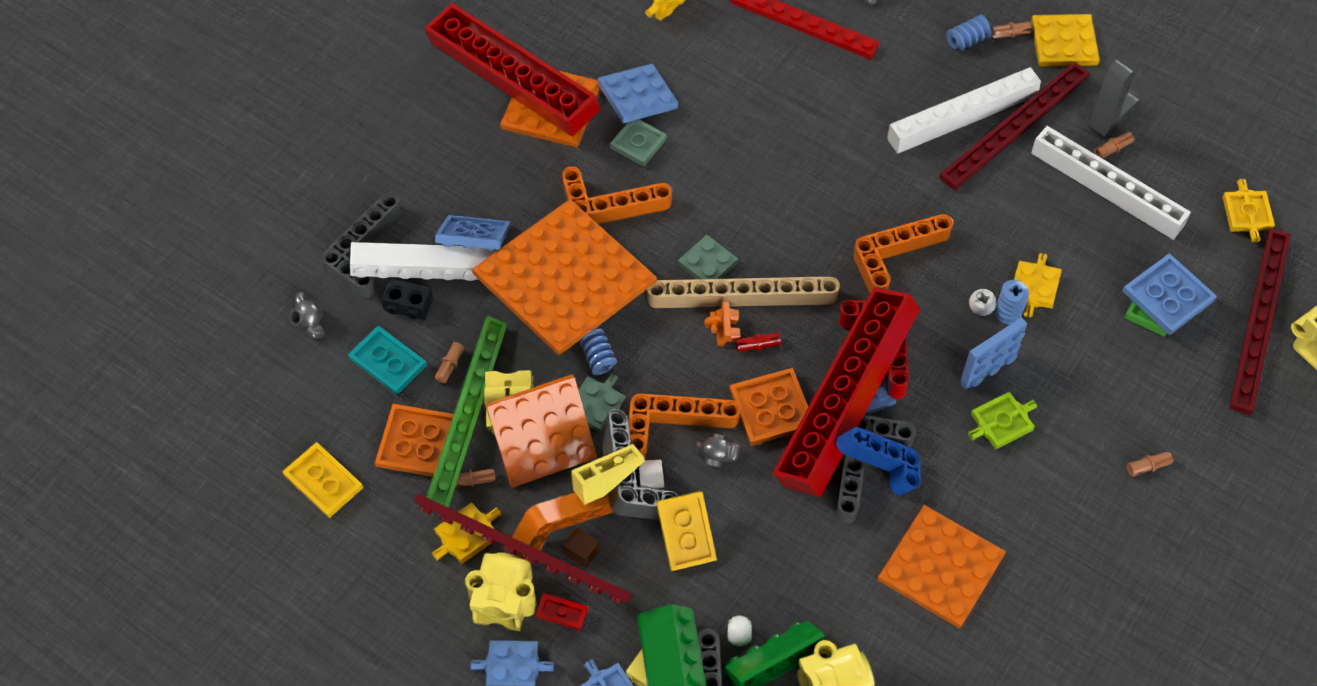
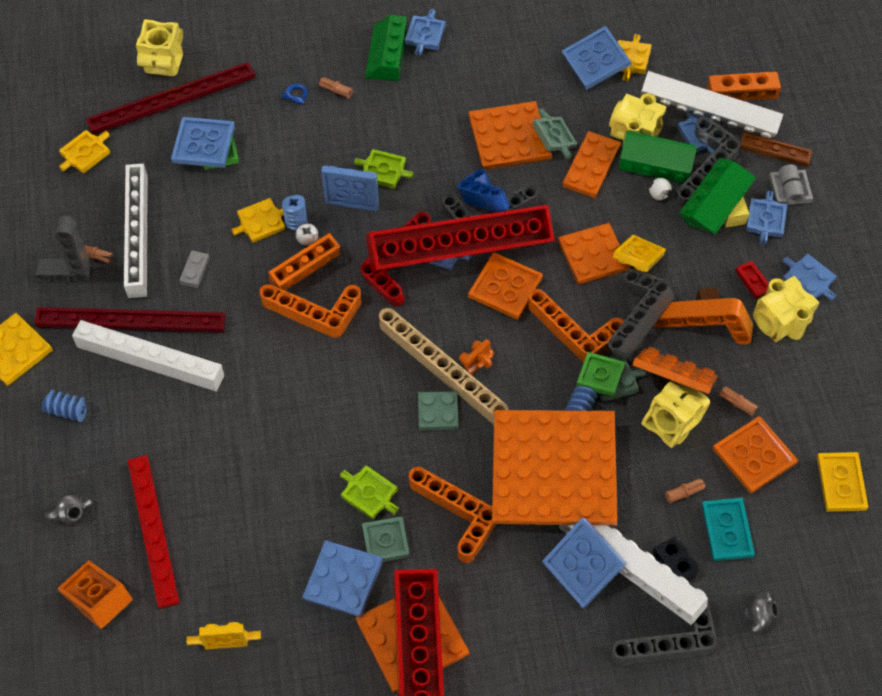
camera: 135 degrees left, 0 degrees up
dark red plate [414,493,634,605] -> none
bright green plate [426,315,507,507] -> none
yellow plate [431,502,502,565] -> none
light yellow slope [571,444,645,505] -> none
white slope [639,460,664,489] -> none
flat silver piece [696,433,740,468] -> none
red pin [735,332,781,353] -> none
nougat axle [991,21,1031,38] -> none
none -> light grey plate [179,250,210,288]
none -> orange brick [268,233,340,290]
none -> blue piece [281,84,308,104]
none -> lime plate [340,465,399,520]
none -> green slope [365,15,407,81]
none -> medium blue plate [405,9,446,56]
none -> sand green plate [532,108,577,159]
none -> orange plate [558,223,630,285]
none -> orange plate [562,131,621,199]
none -> bright green plate [576,352,625,397]

